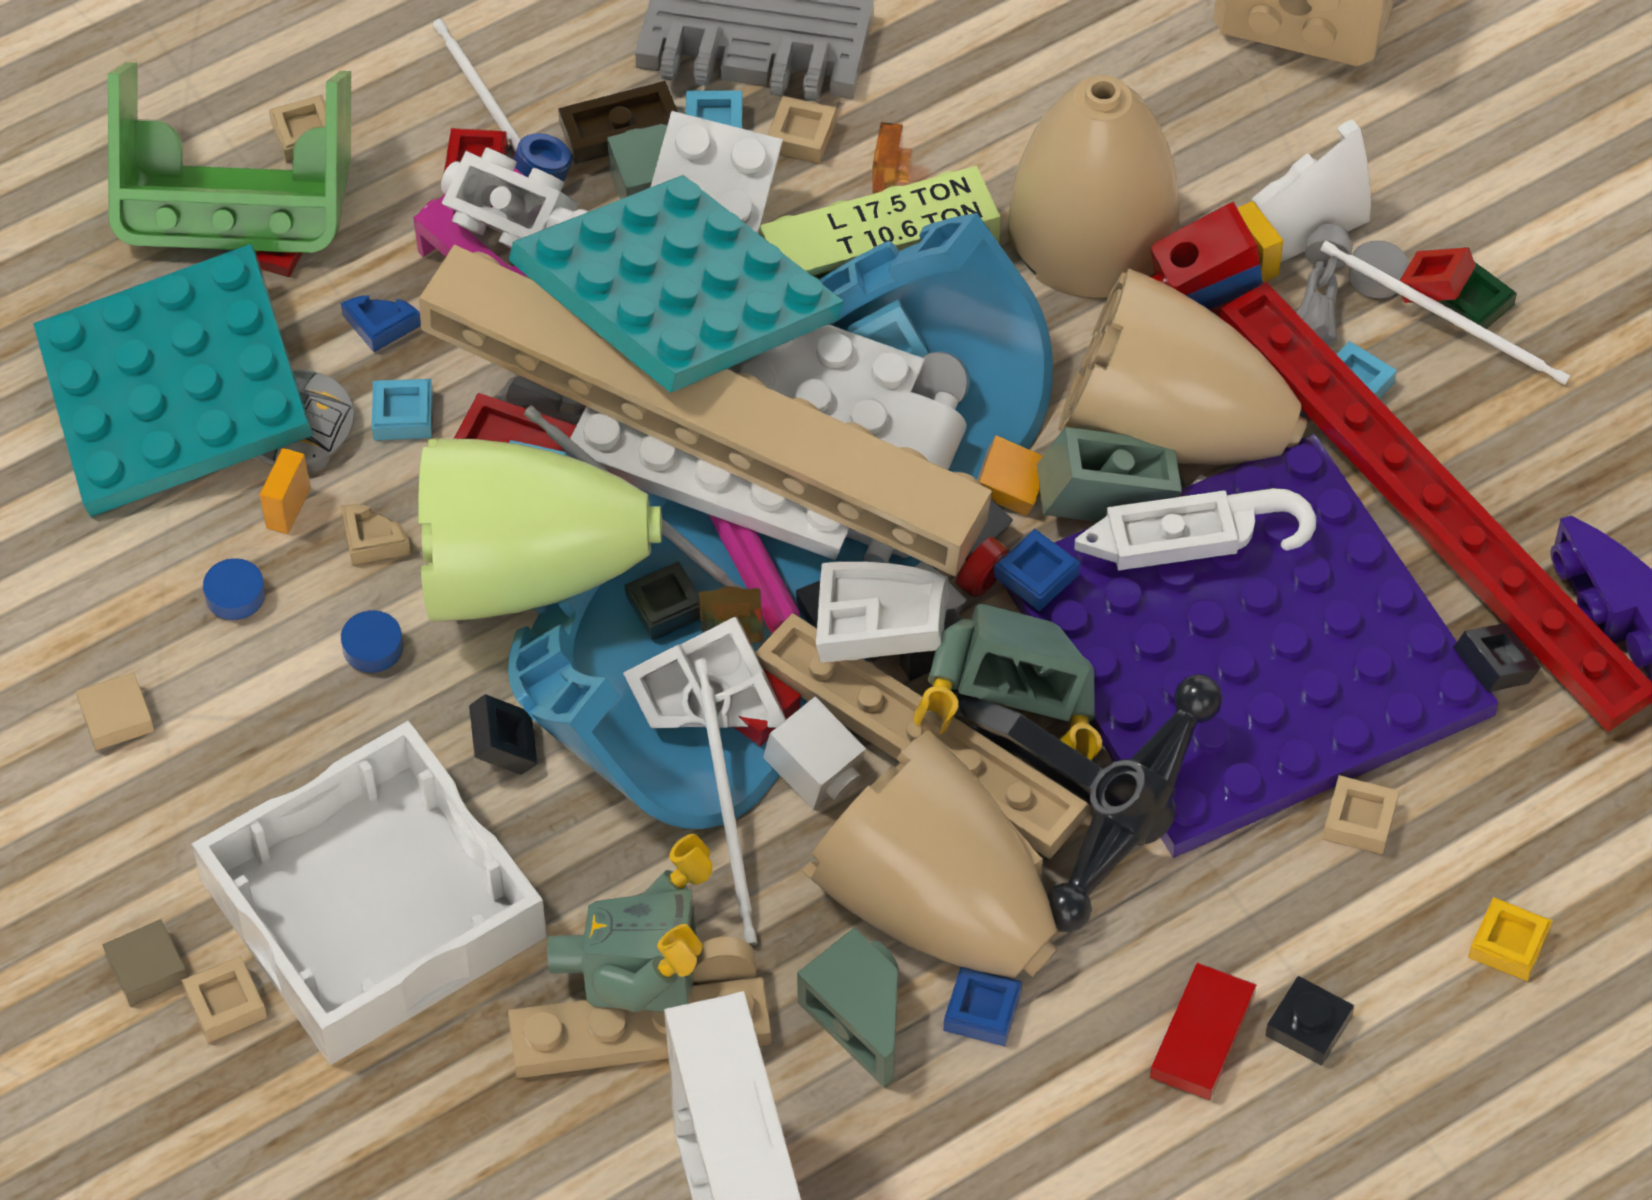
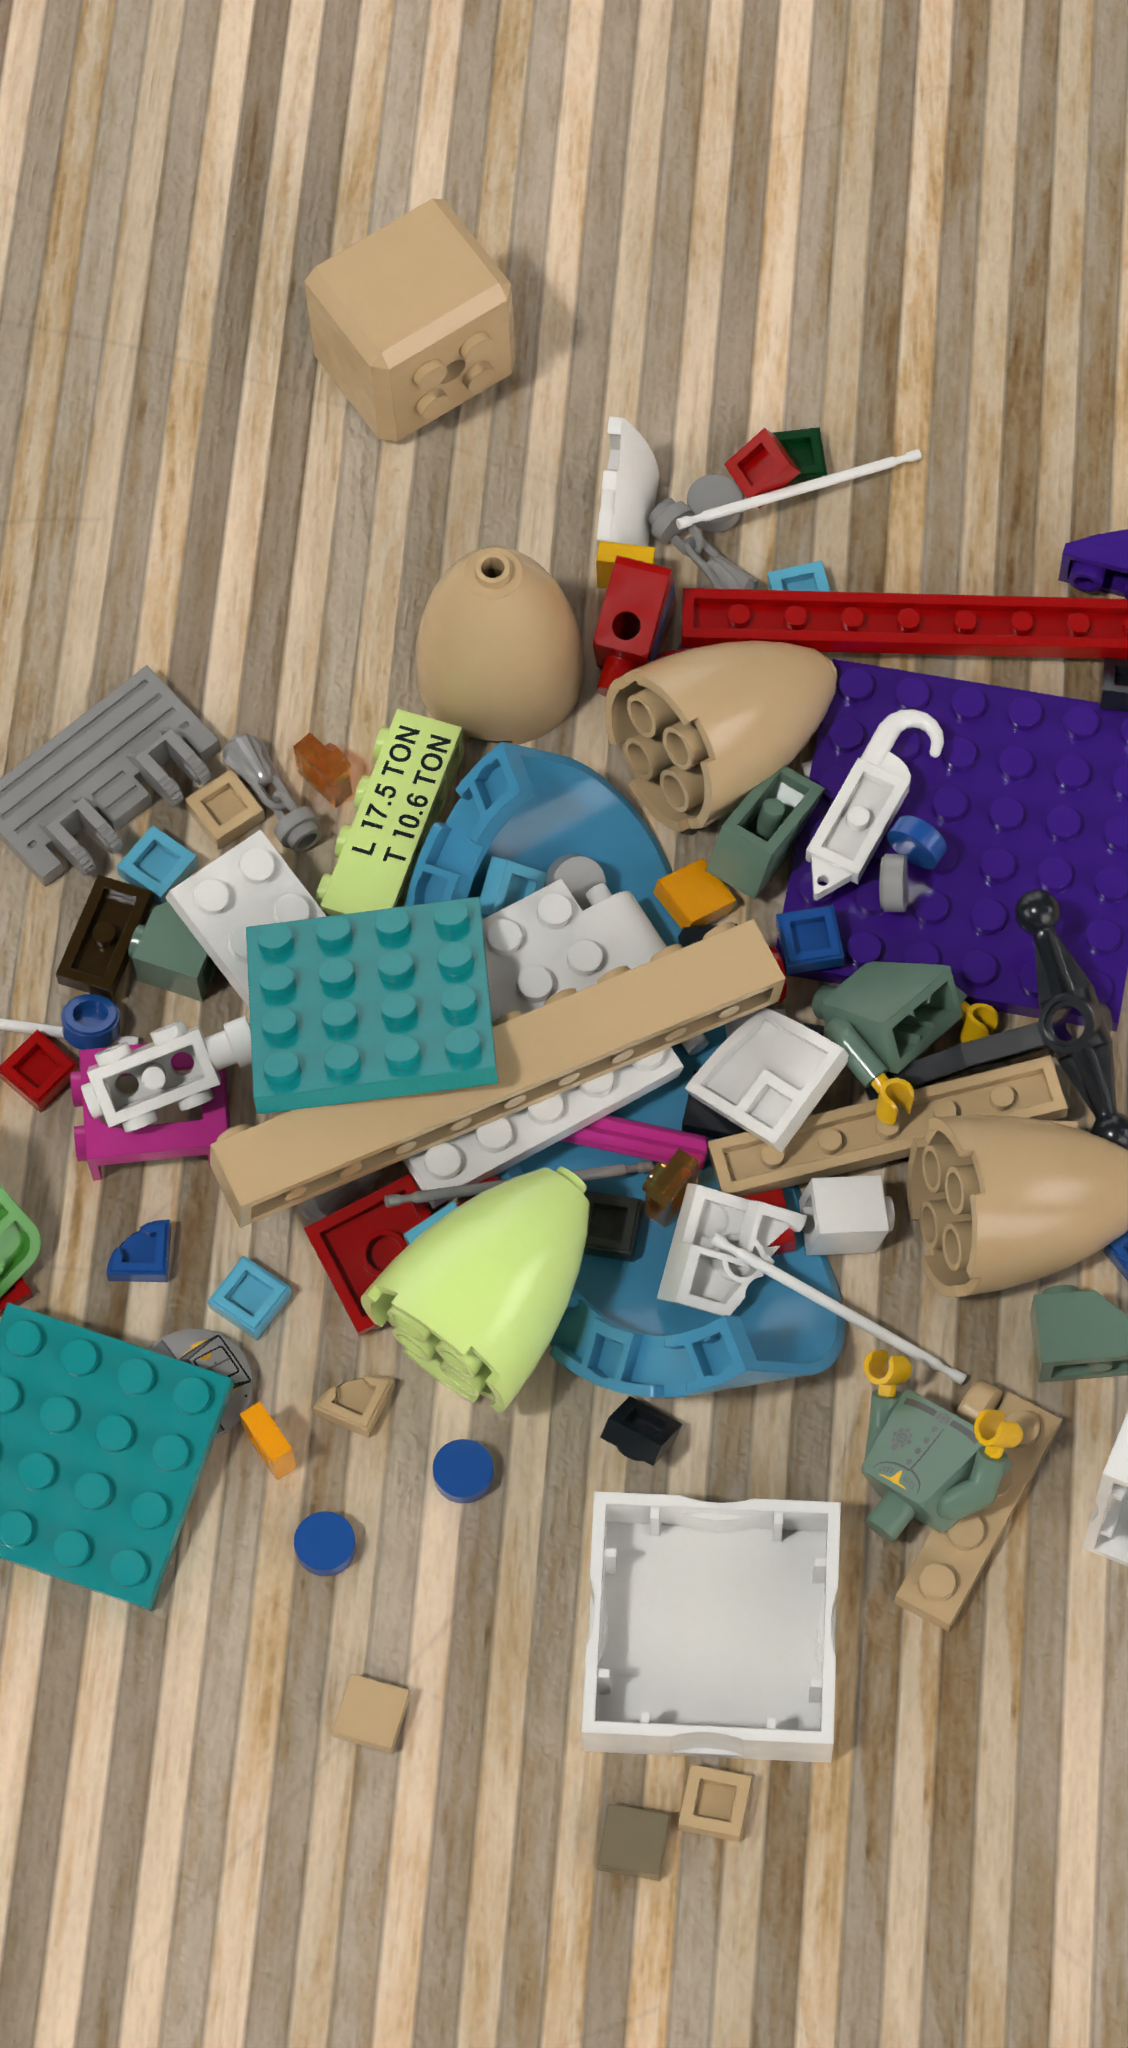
camera: 50 degrees left, 10 degrees up
none -> light grey piece [223,733,322,852]
none -> light grey tile [879,854,908,912]
none -> blue tile [887,815,947,869]

